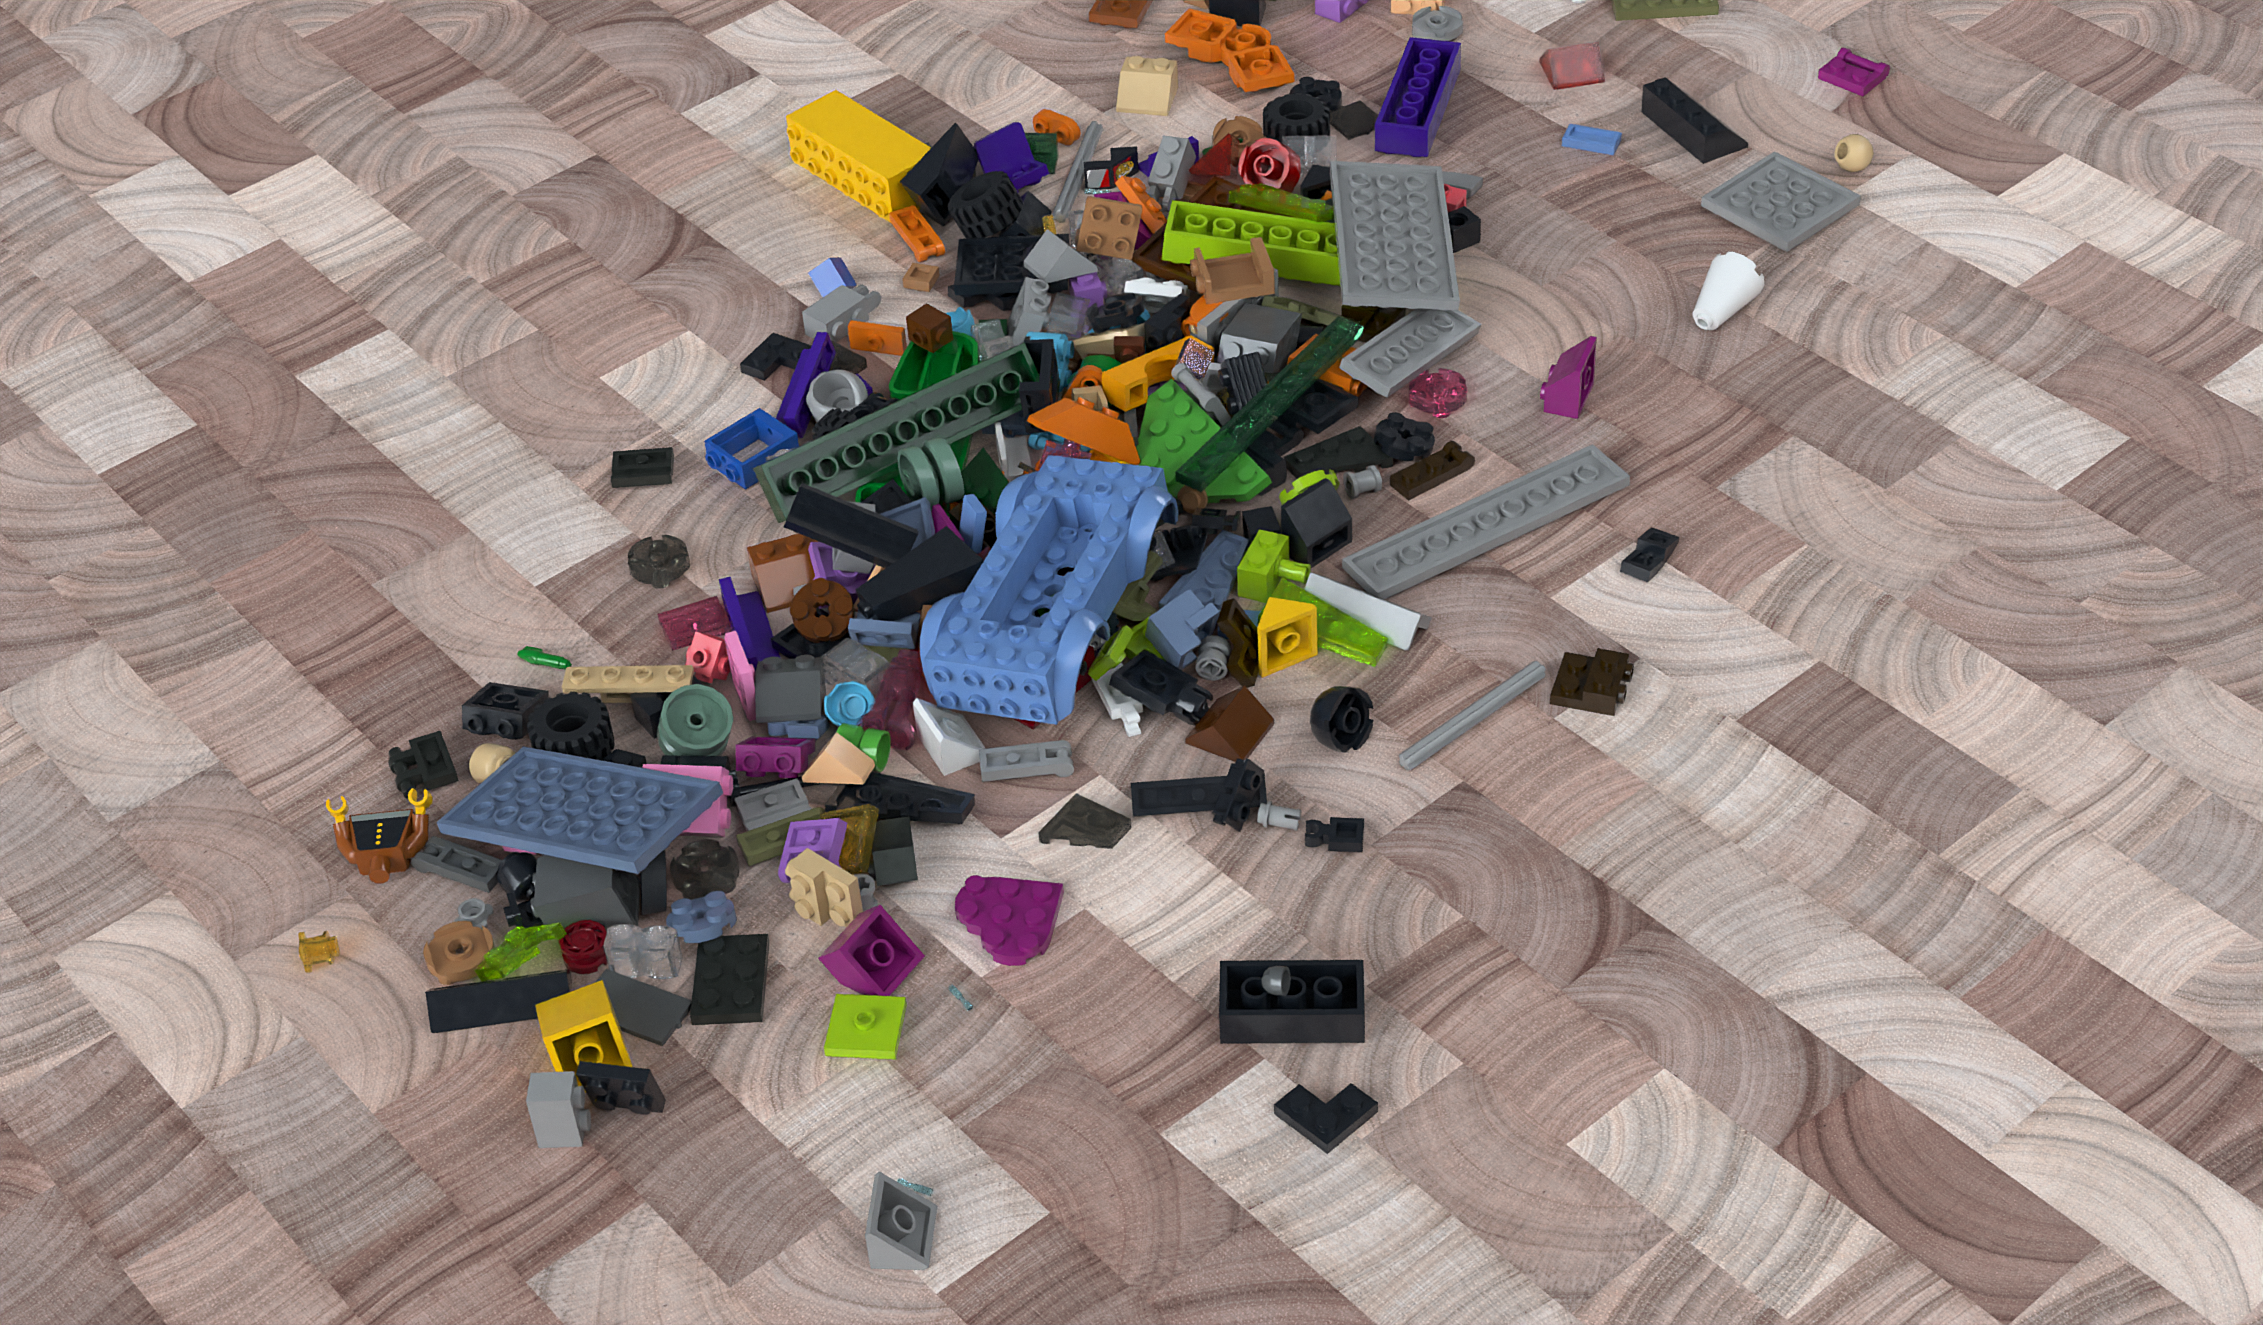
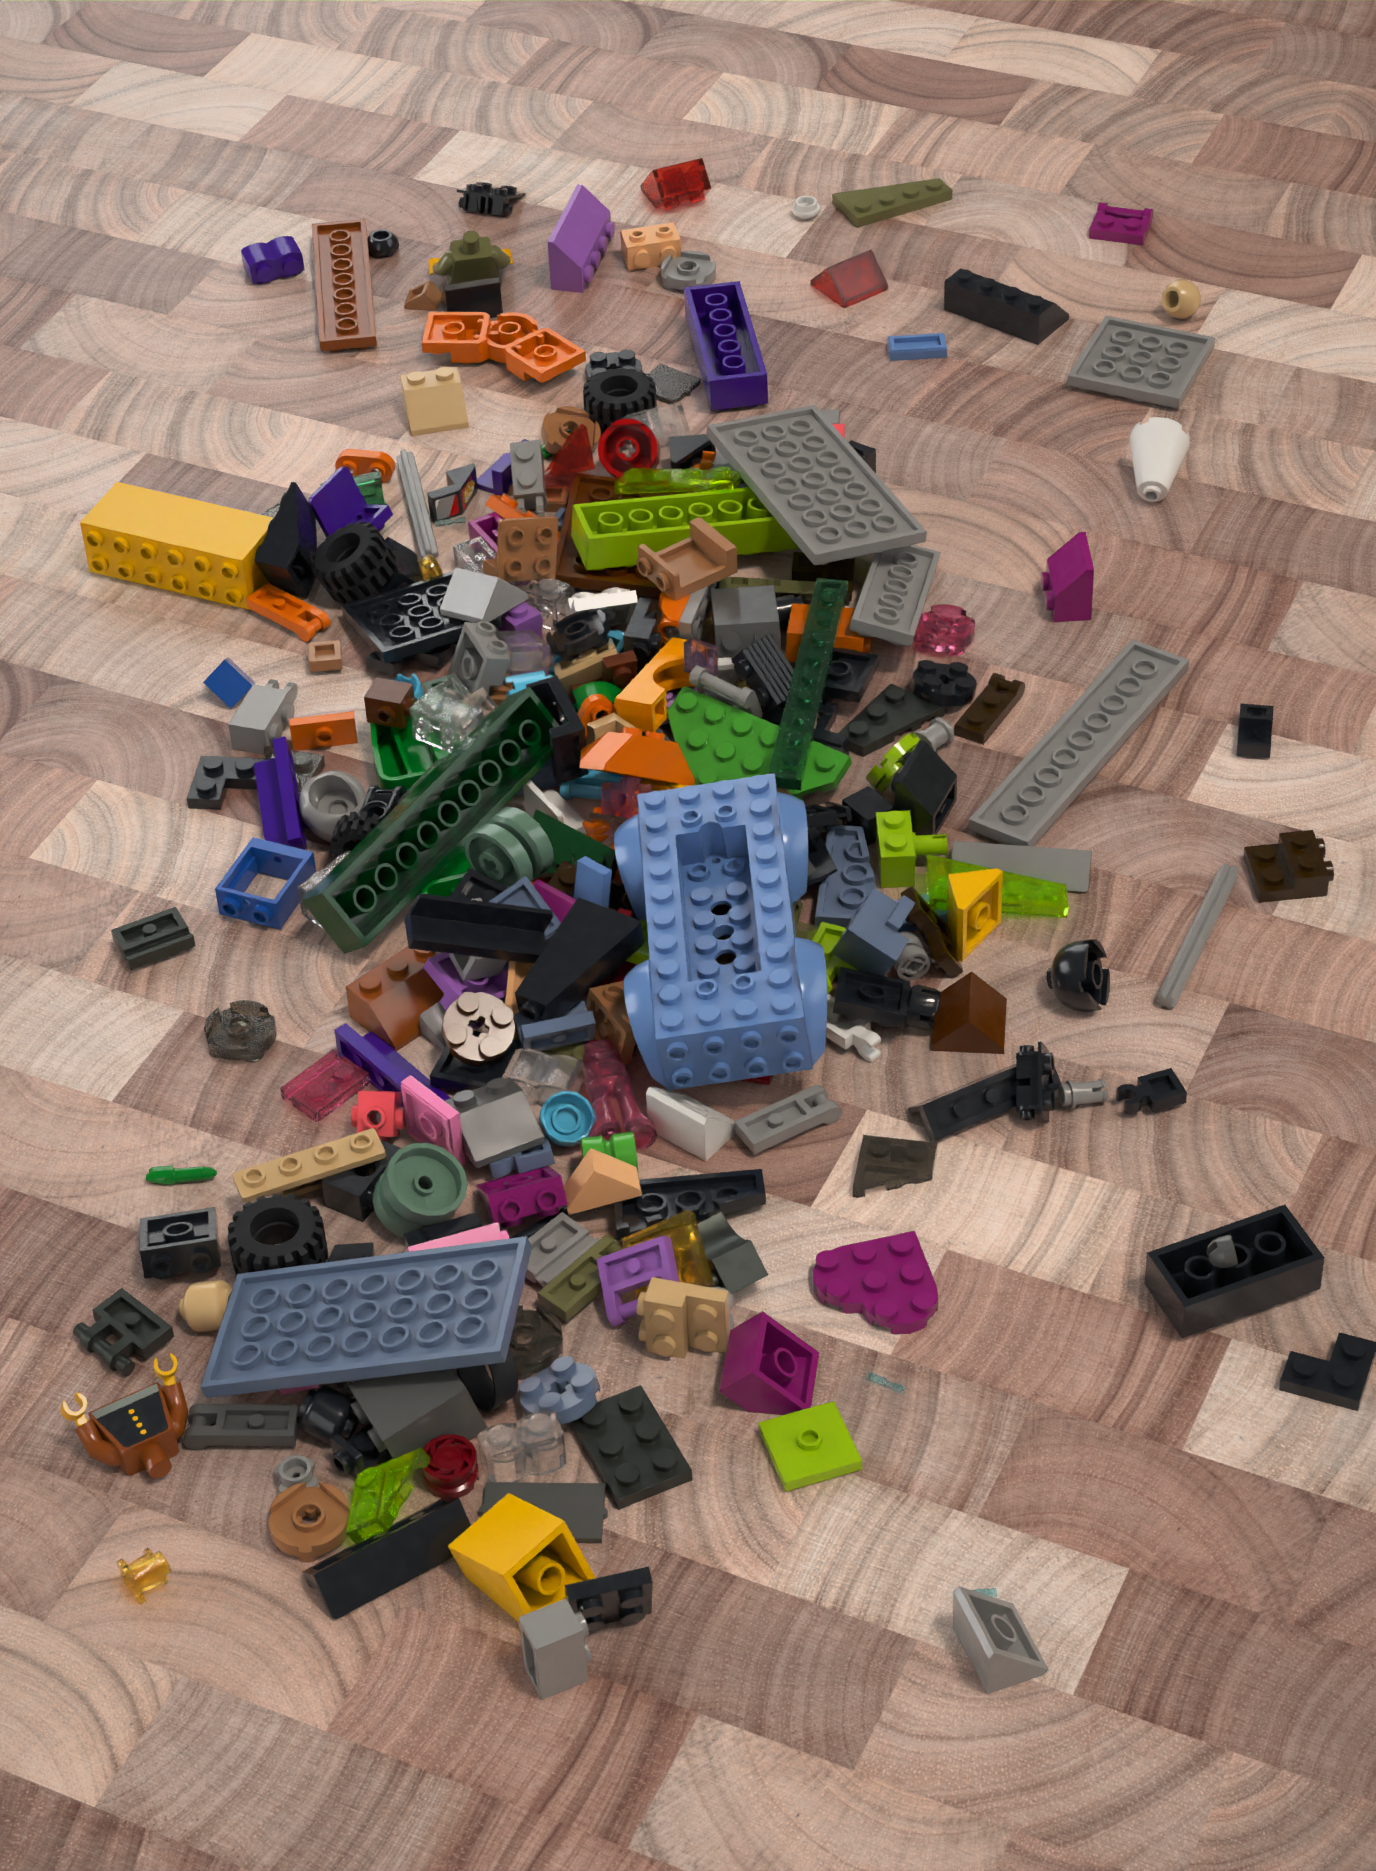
camera: 25 degrees left, 0 degrees up
none -> clear brick [410,690,484,753]

